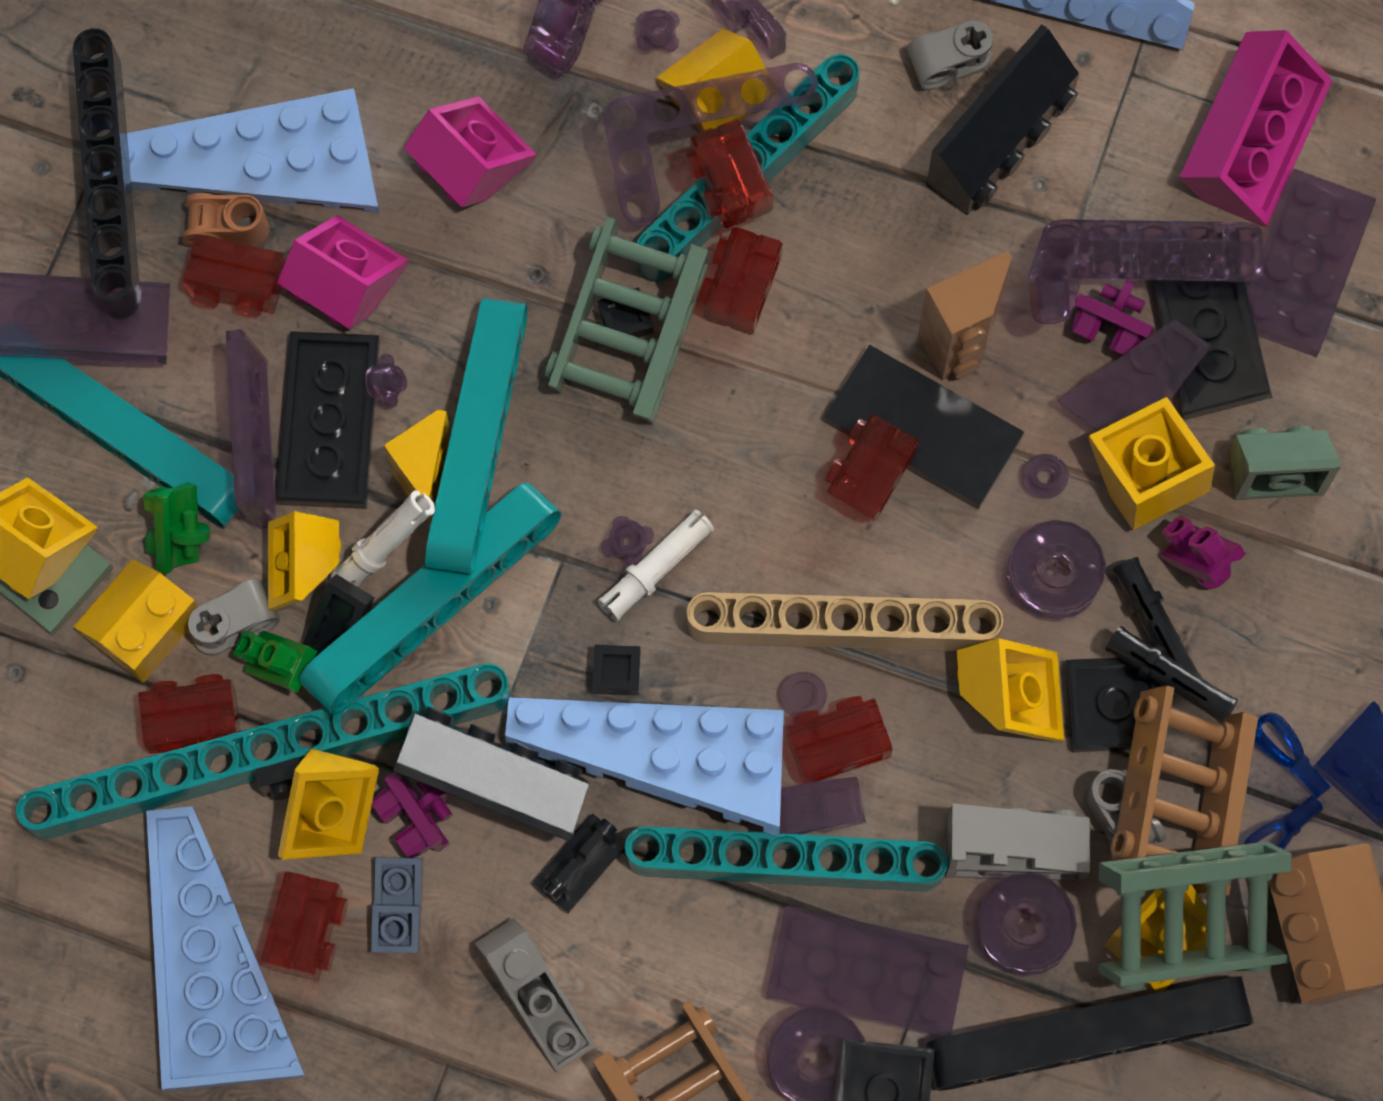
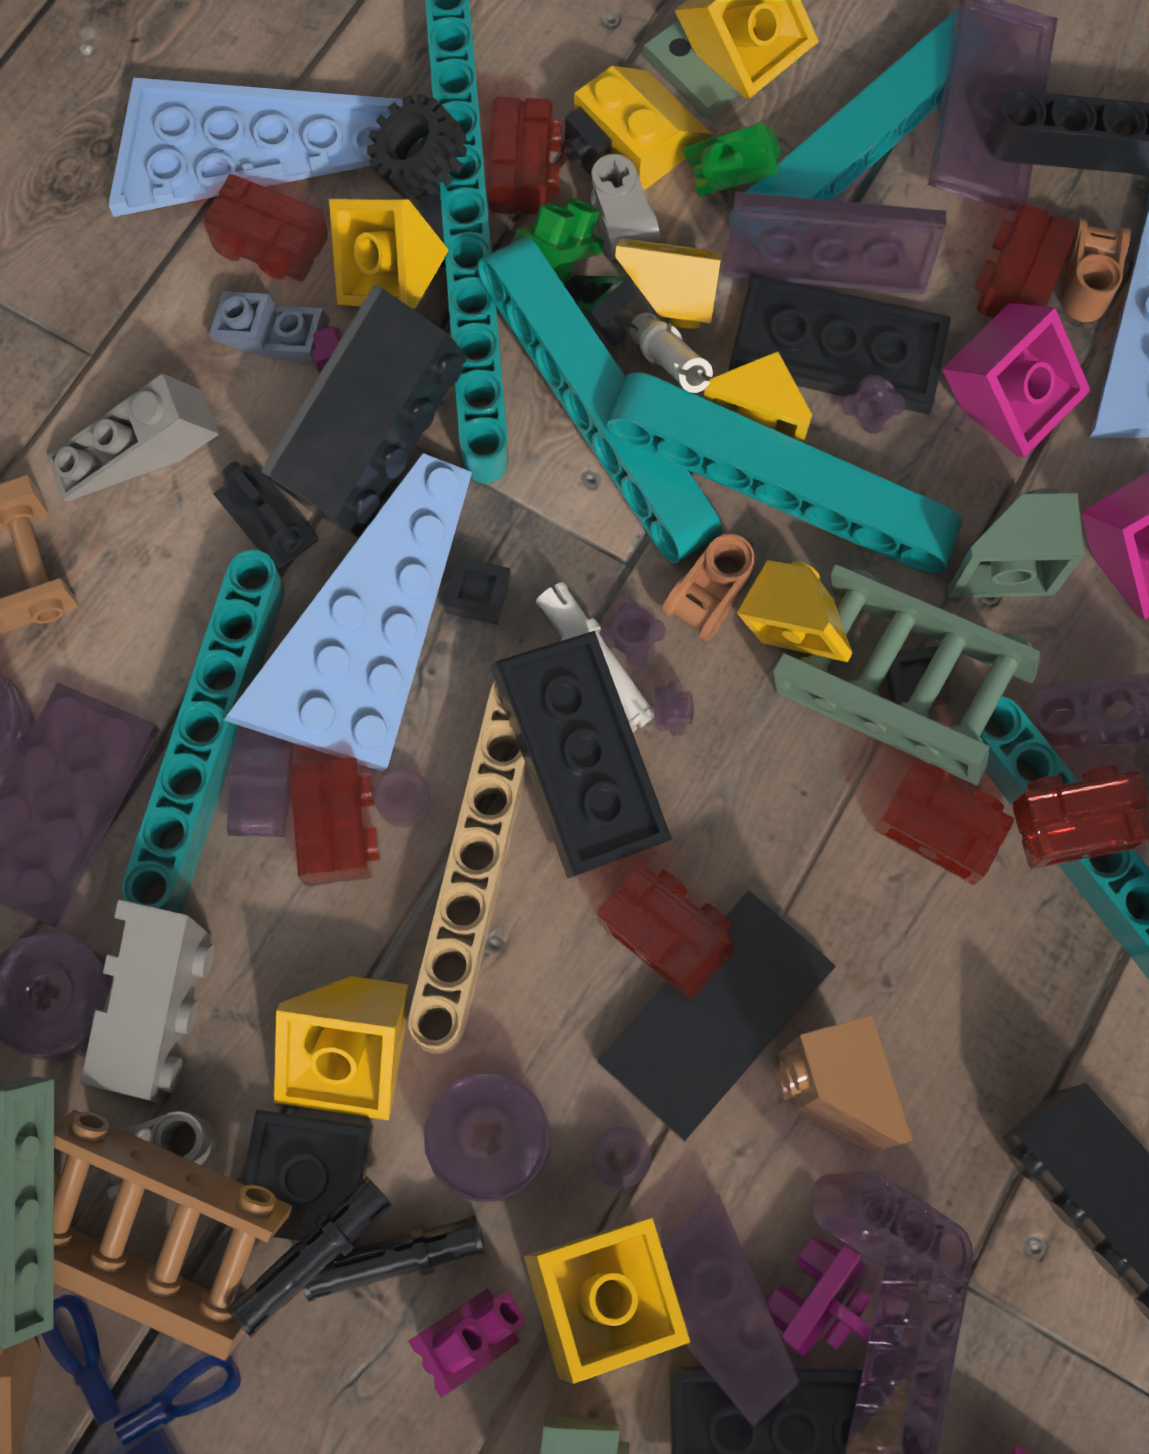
camera: 100 degrees right, 0 degrees up
none -> black tyre [367,94,467,200]
none -> black tile [490,631,672,879]
none -> black plate [563,106,612,176]
none -> plate [654,680,694,736]
none -> nougat piece [661,534,754,643]
none -> yellow slope [737,560,852,662]
none -> sand green slope [947,488,1085,598]

